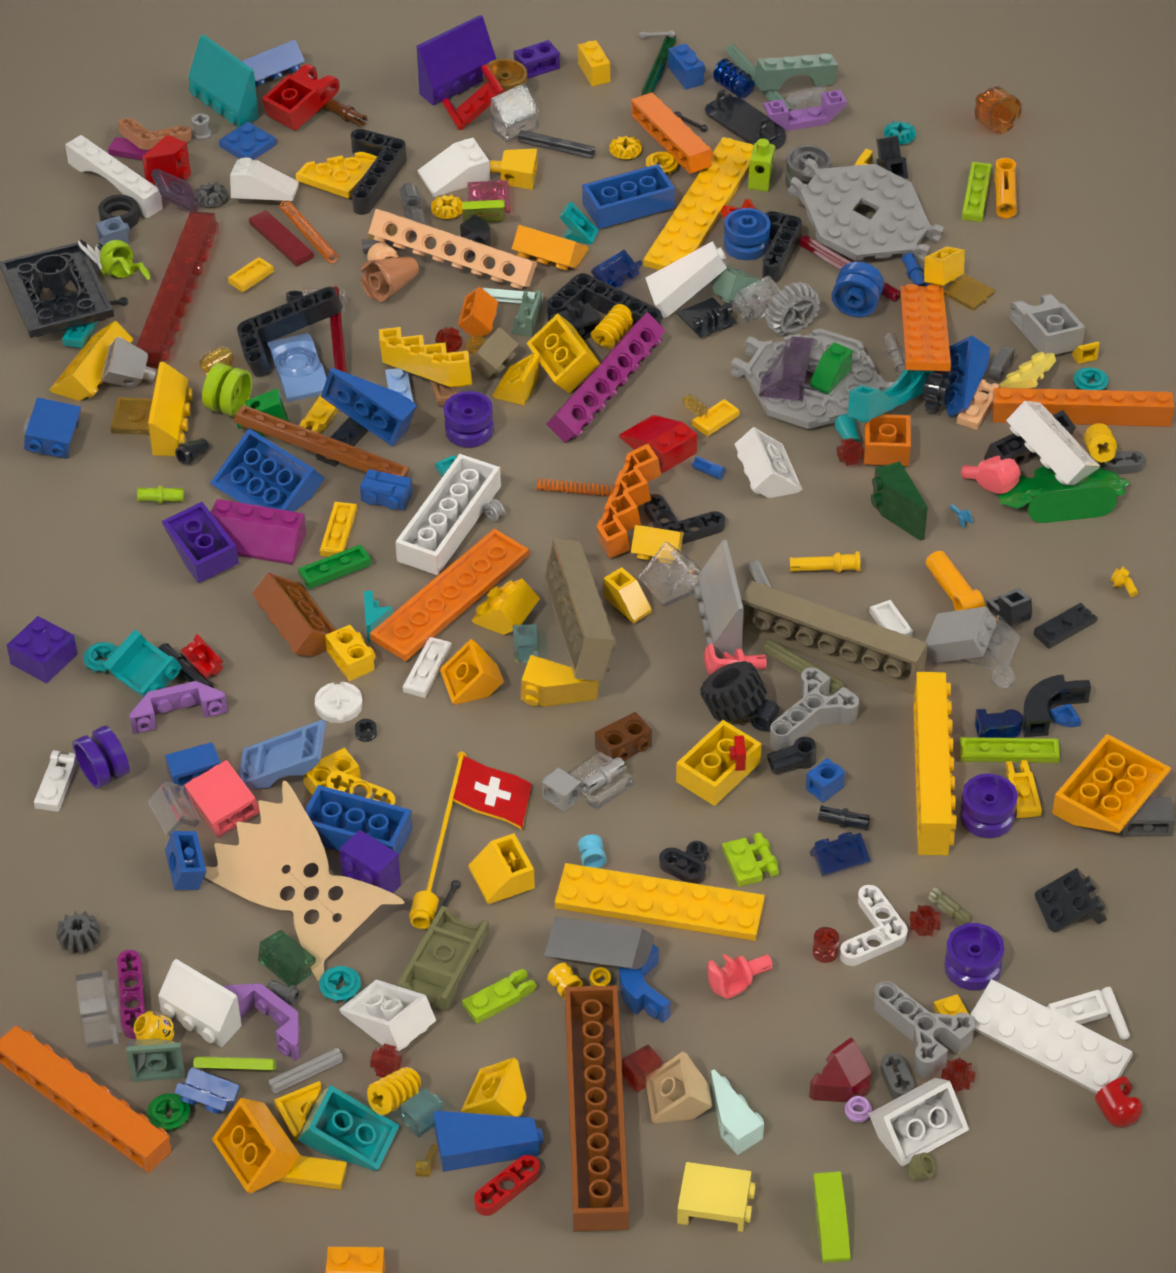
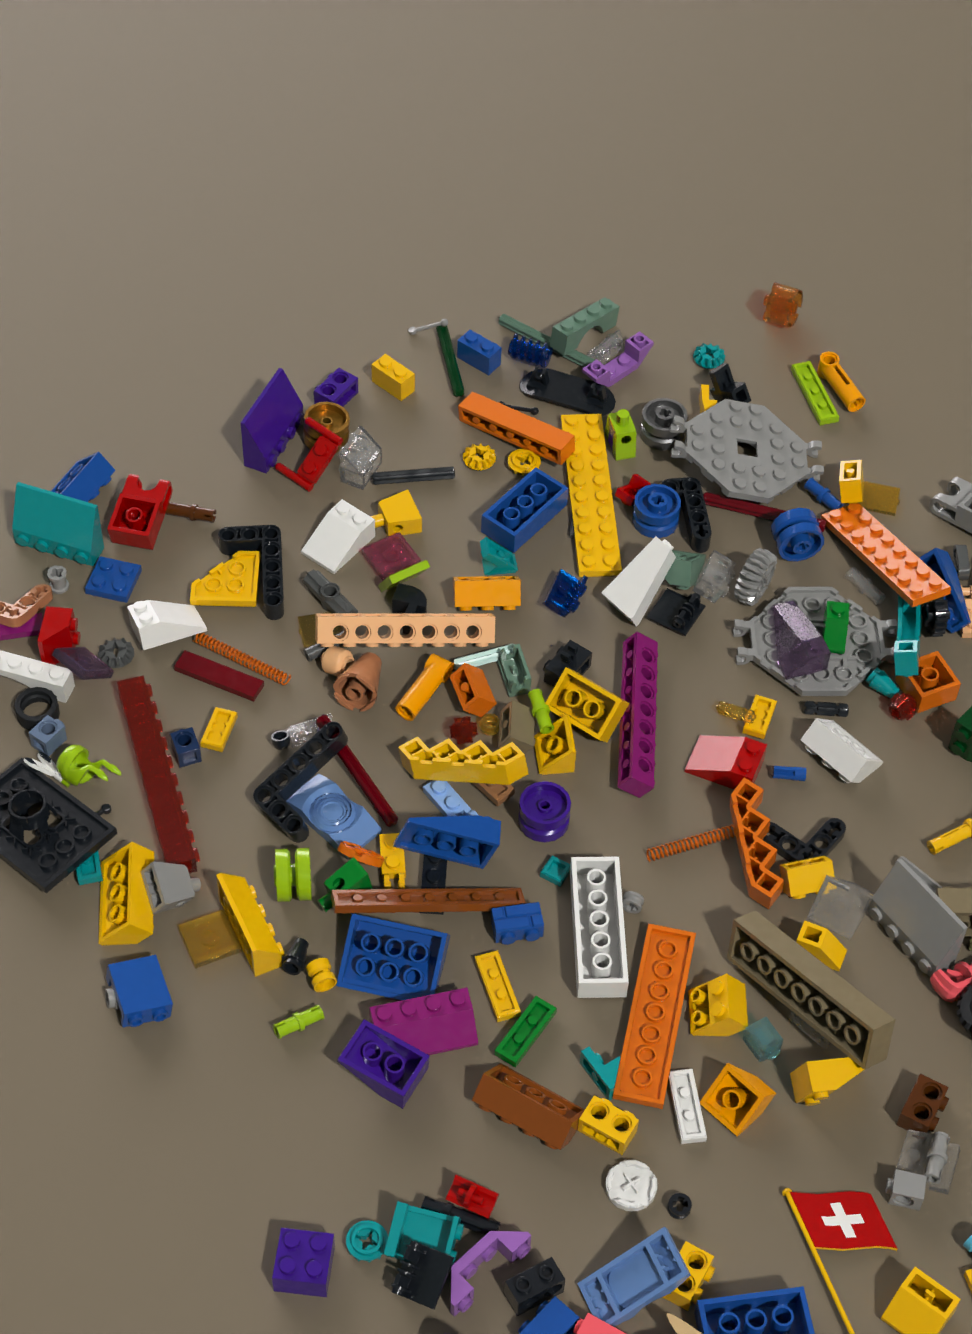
camera: 30 degrees left, 5 degrees up
clear yellow brick [200,345,233,374] -> none
yellow beam [325,771,395,805] -> none
yellow gear [431,194,462,219] -> none
black beam [547,273,661,325] -> none
yellow piece [591,304,633,350] -> none
none -> dark blue brick [170,727,202,768]
none -> yellow wheel [306,958,337,992]
none -> orange tile [337,841,384,867]
none -> black hinge [391,1240,454,1310]
none -> light orange piece [395,653,454,721]
none -> black brick [504,1257,565,1316]
none -> lime pin [528,689,554,734]
none -> black axle [804,701,849,717]

